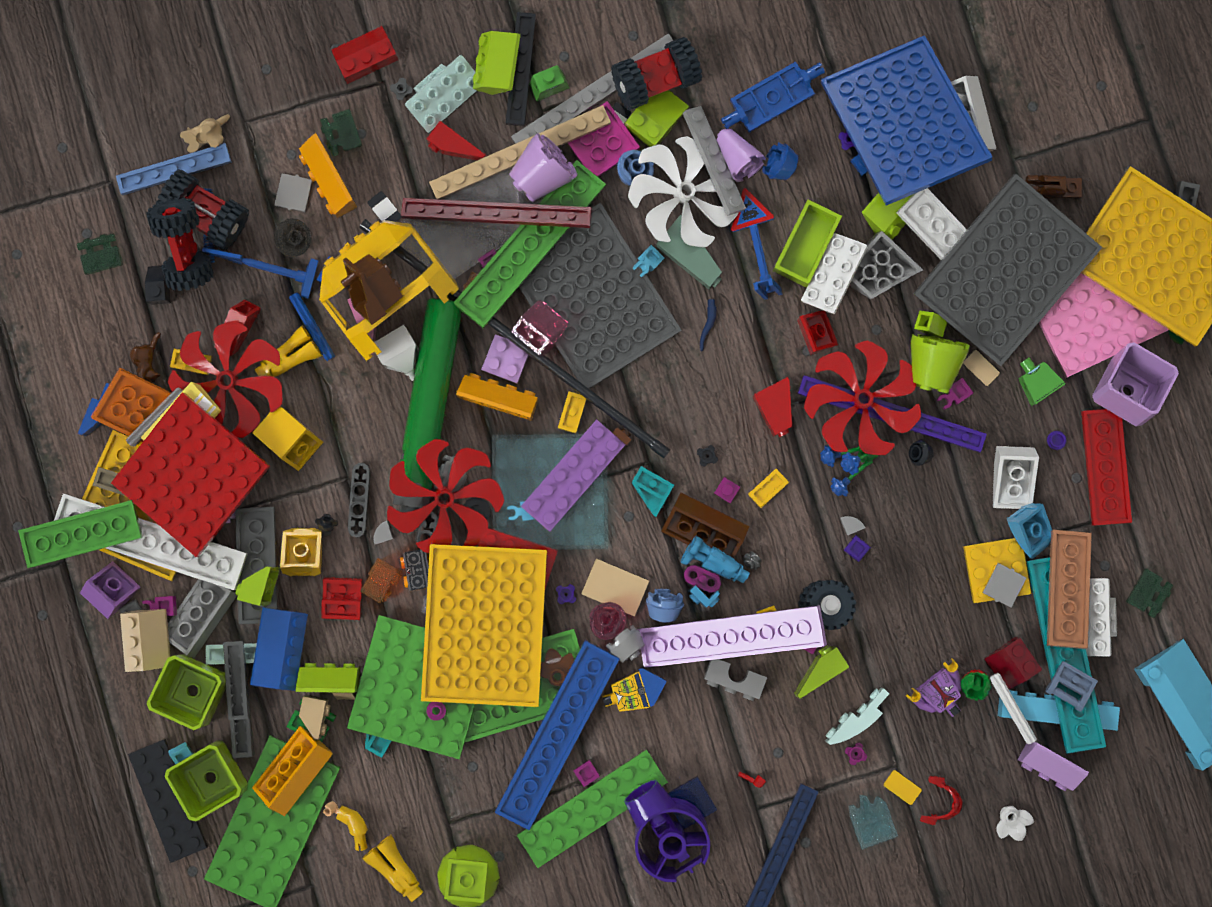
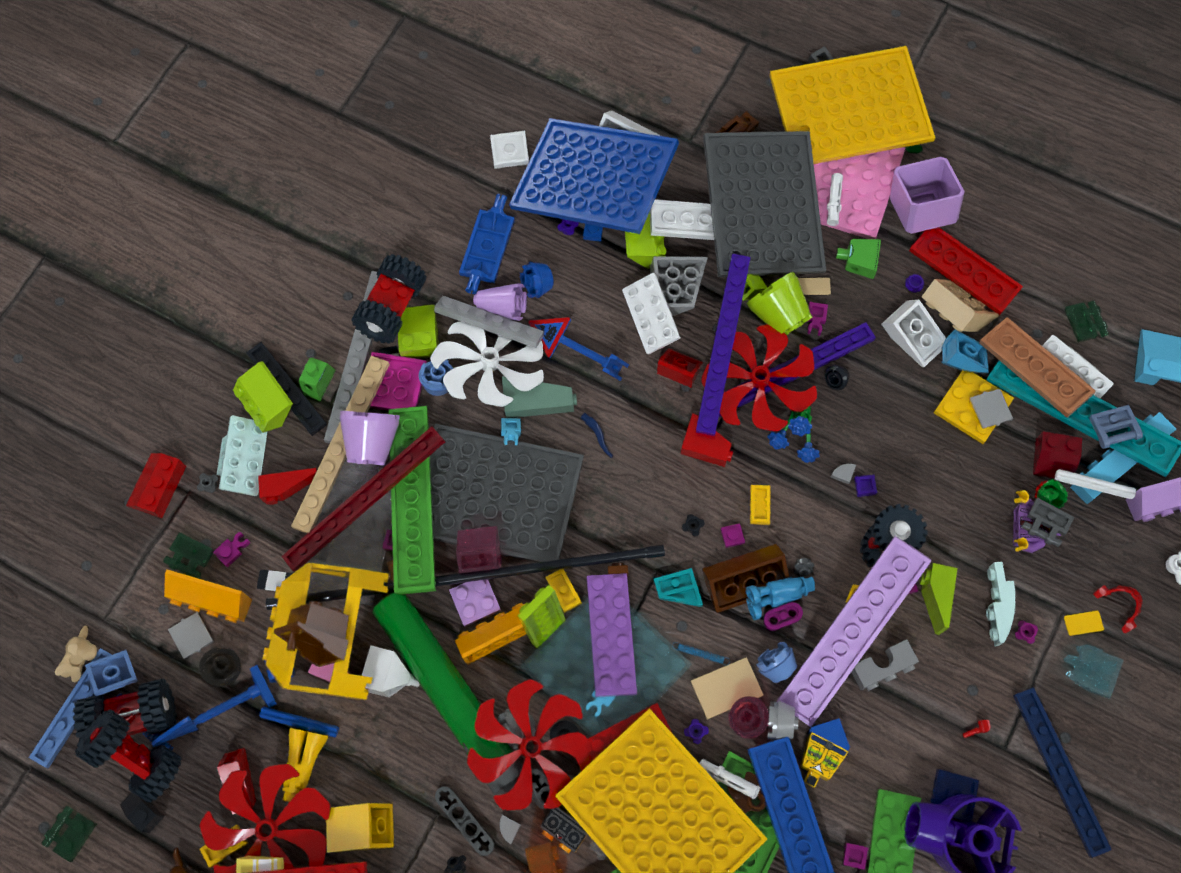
camera: 40 degrees left, 15 degrees down
dark azure bracket [689,585,720,608] -> none
lime piece [773,200,842,288] -> none
none -> medium blue slope [85,650,137,696]
none -> magenta plate [213,532,250,568]
none -> white tile [490,131,529,169]
none -> lime plate [518,585,566,650]
none -> dark azure piece [672,642,730,665]
none -> dark purple plate [696,254,751,436]
none -> white pin [699,759,760,799]
none -> white pin [827,173,843,226]
none -> tan wedge [922,279,999,332]
none -> dark grey plate [1021,498,1074,547]

